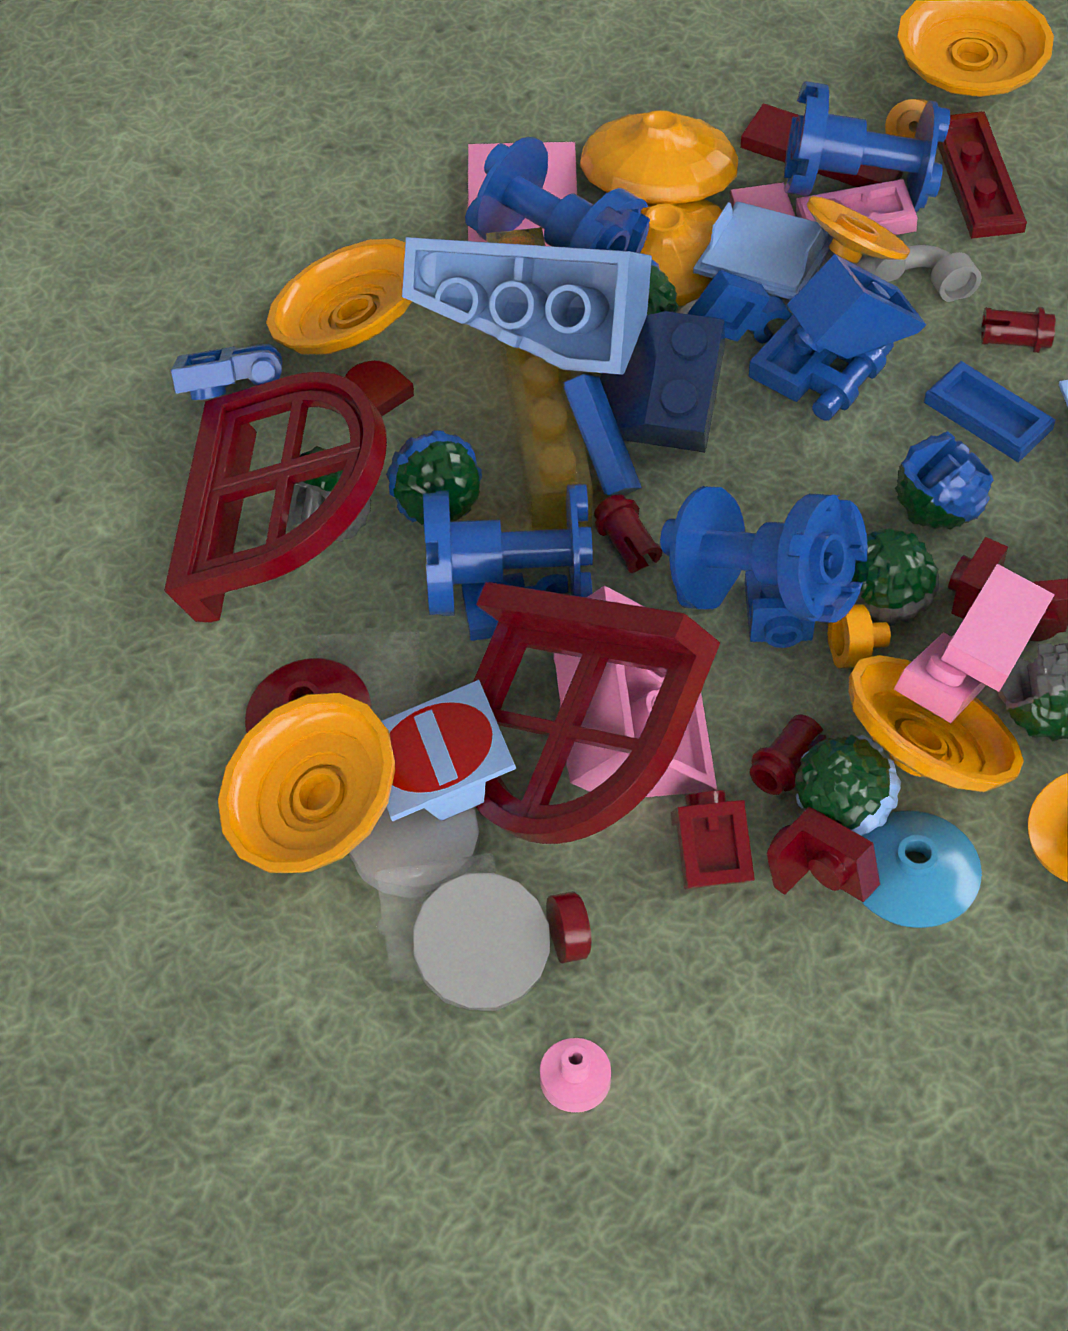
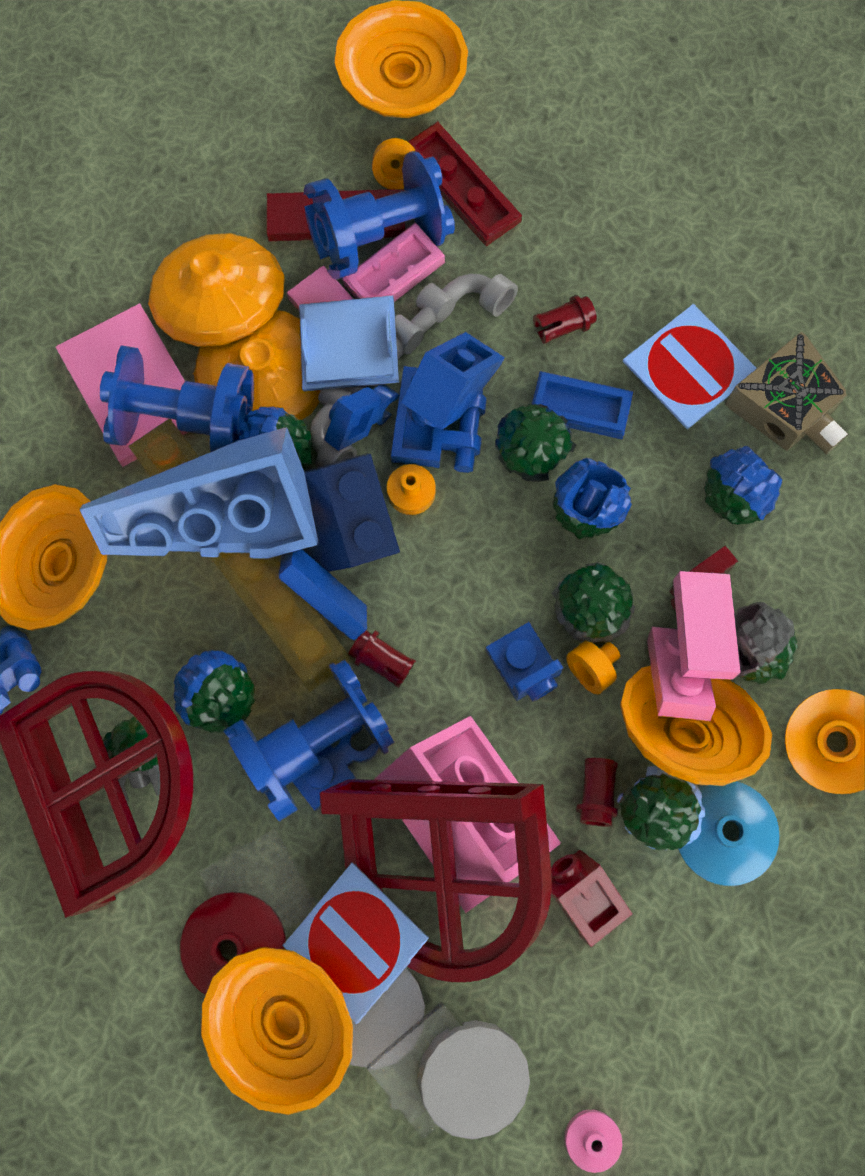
camera: 30 degrees left, 20 degrees up
dark red tile [345,360,414,416] -> none
dark red tile [546,891,592,963] -> none
blue piece [660,486,868,623] -> none
dark red bracket [767,807,880,902] -> none
light orange dish [806,196,910,263] -> none
dark red plate [948,537,1008,619] -> none
none -> light orange tile [387,464,436,515]
none -> dark green piece [495,404,577,482]

